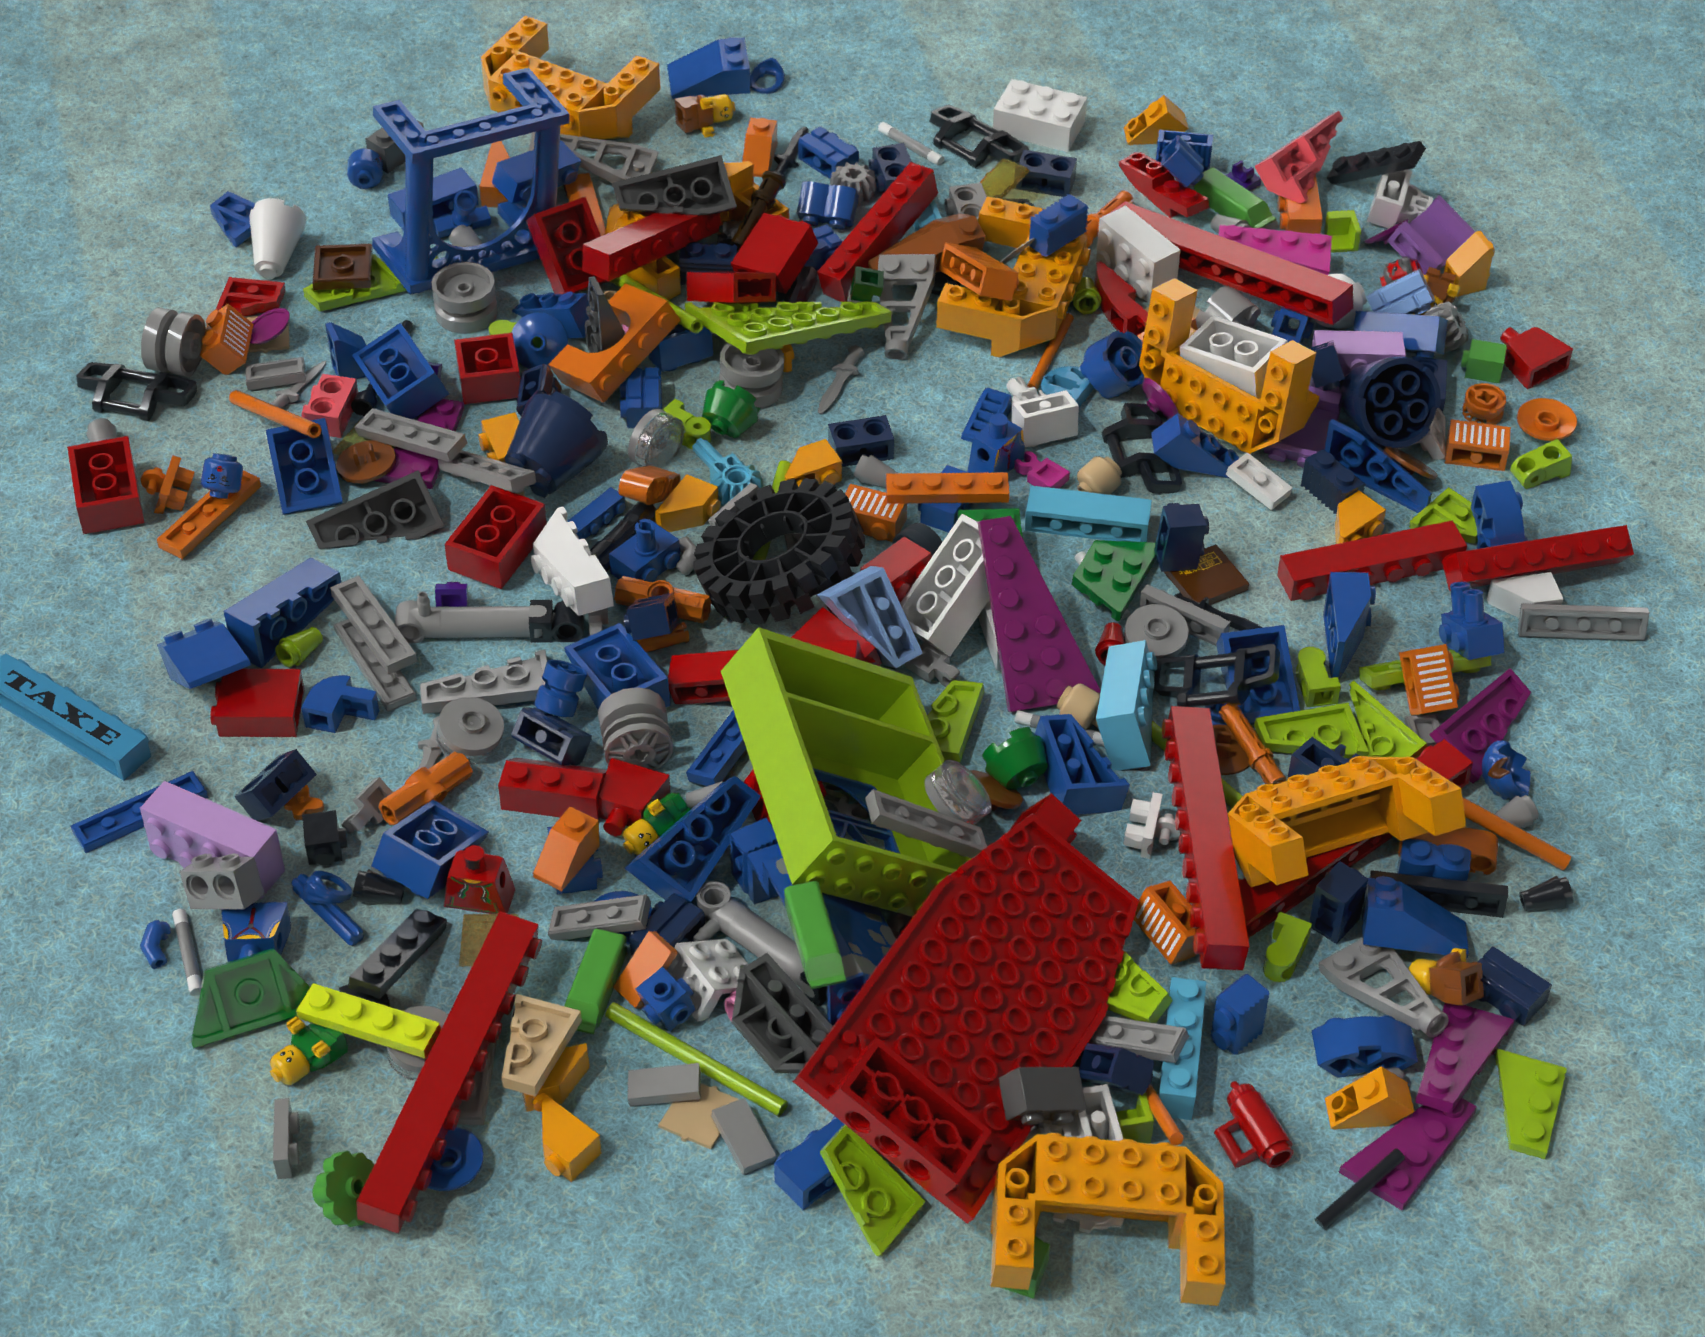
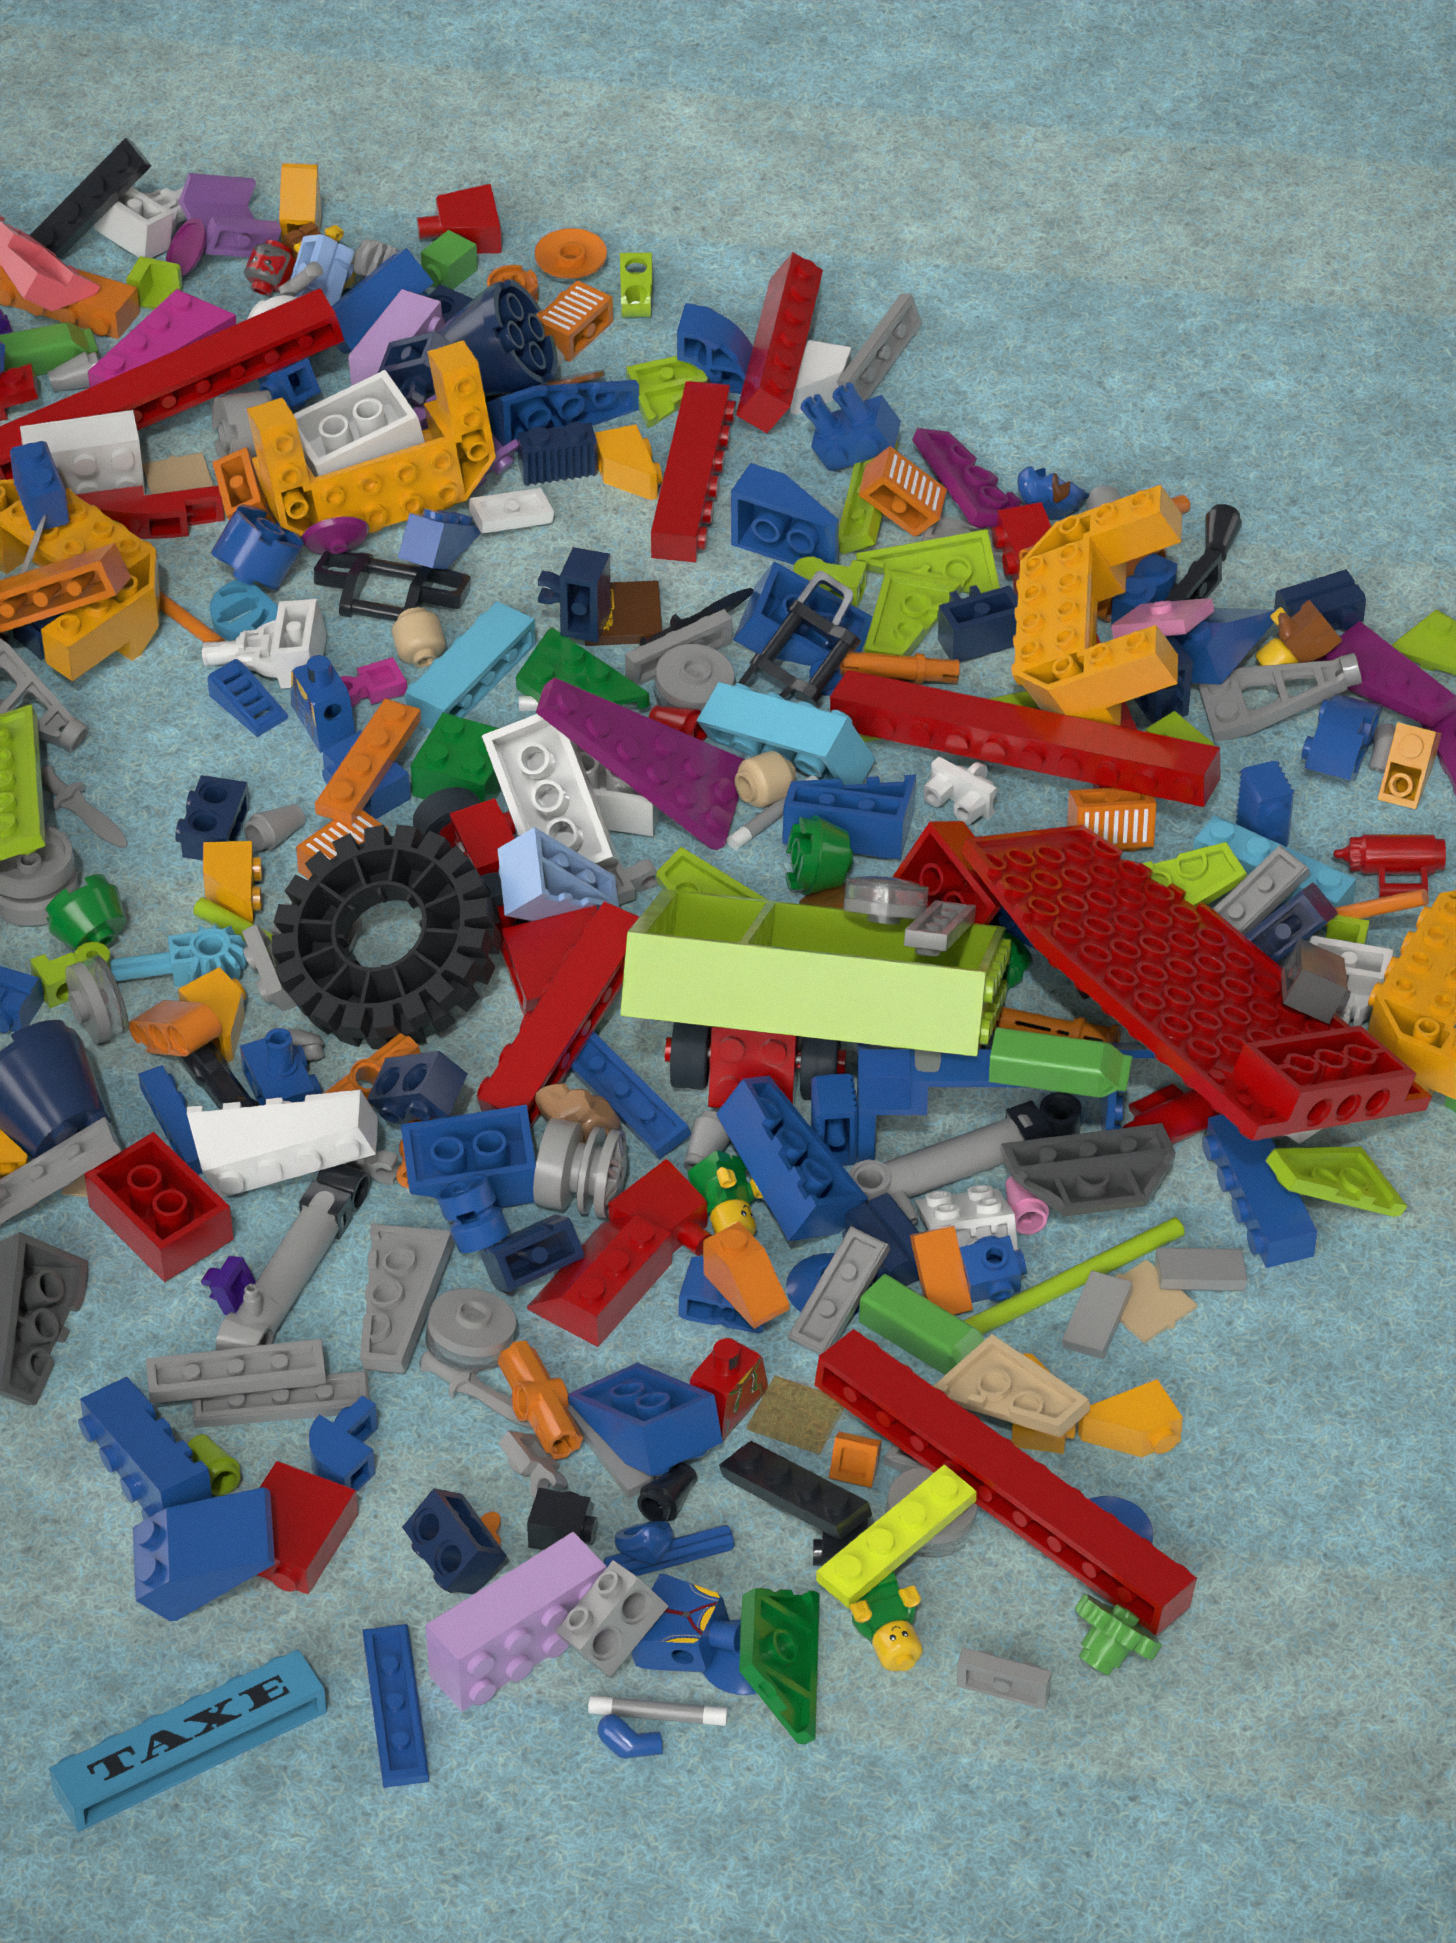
camera: 65 degrees left, 0 degrees up
none -> light grey sword [278,261,323,296]
none -> medium nougat head [535,1083,620,1143]
none -> orange tile [829,1431,882,1488]
none -> bright pink plate [1111,598,1214,639]

